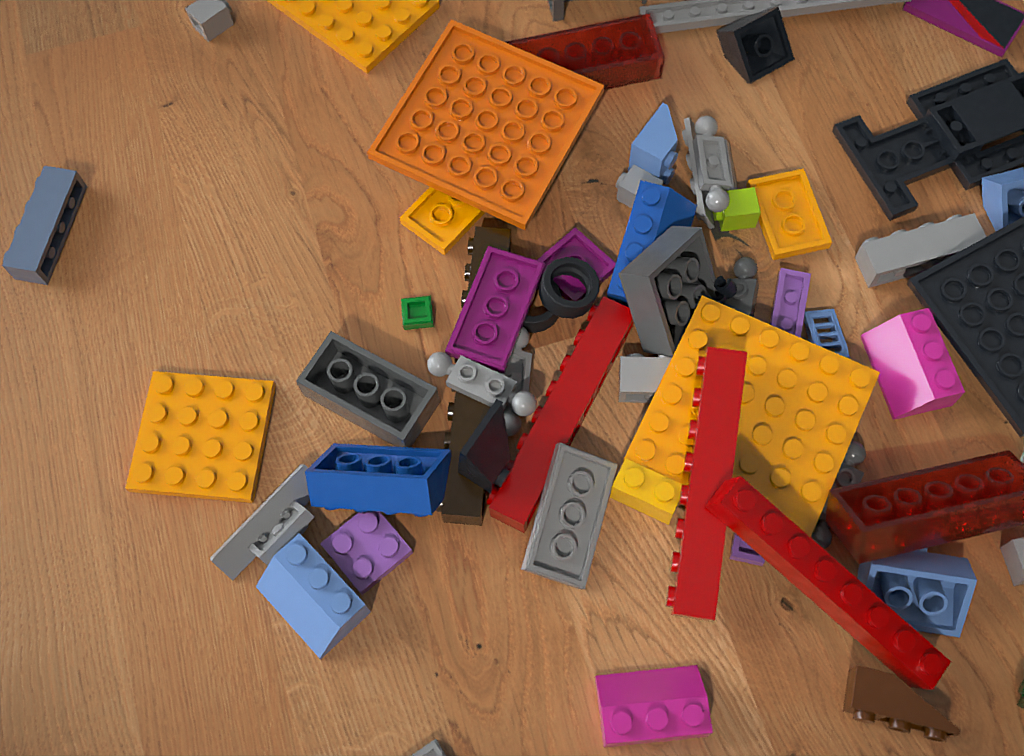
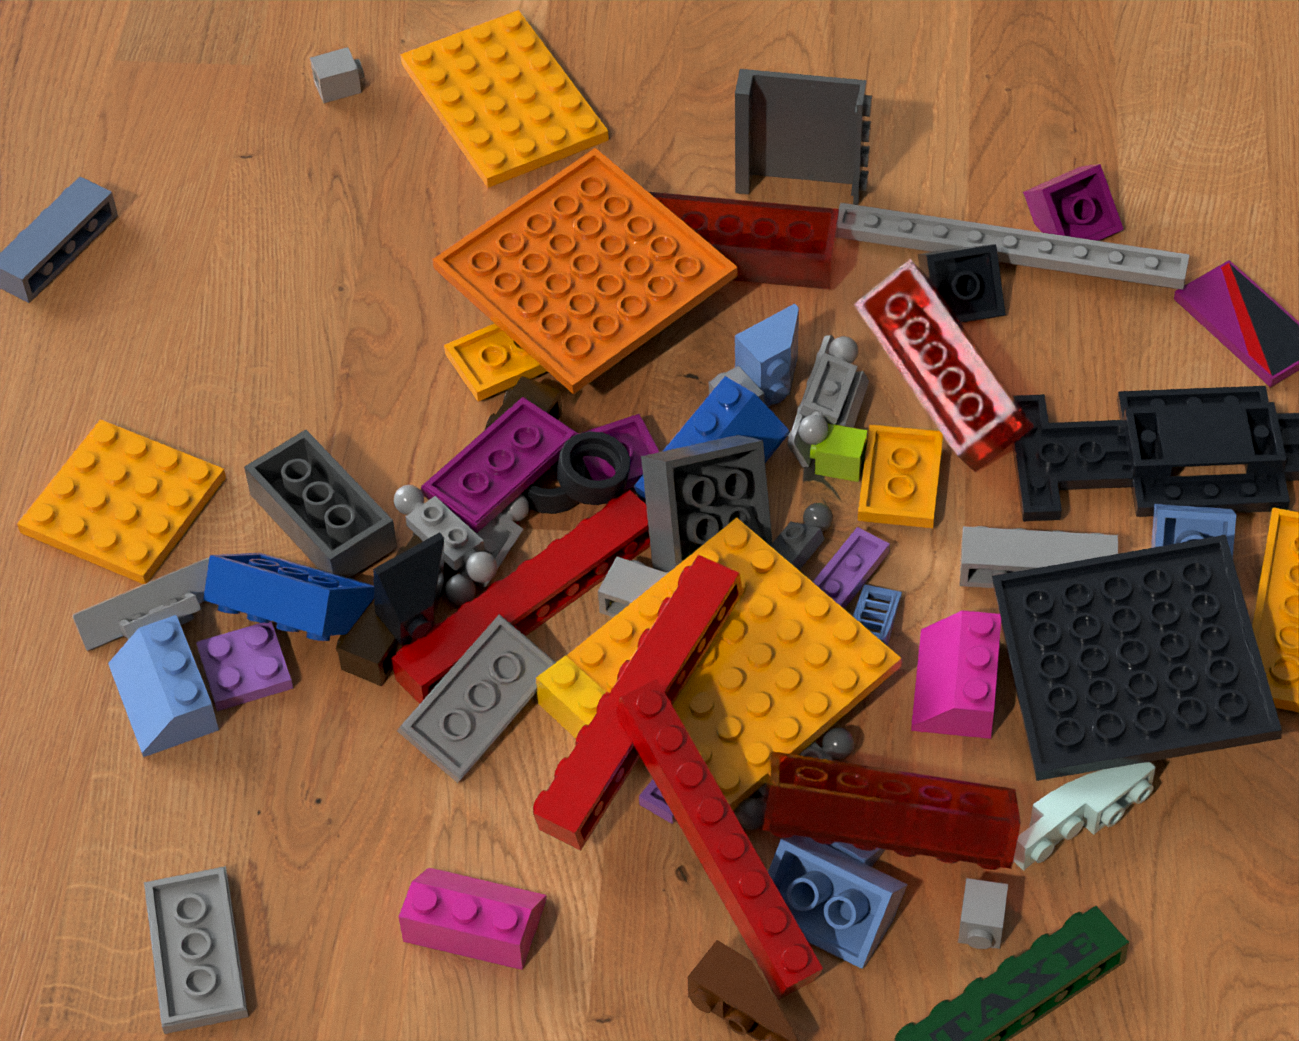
camera: 20 degrees right, 15 degrees down
green tile [401,296,434,330] -> none
black hand [714,276,737,305] -> none
none -> clear red brick [854,259,1034,472]

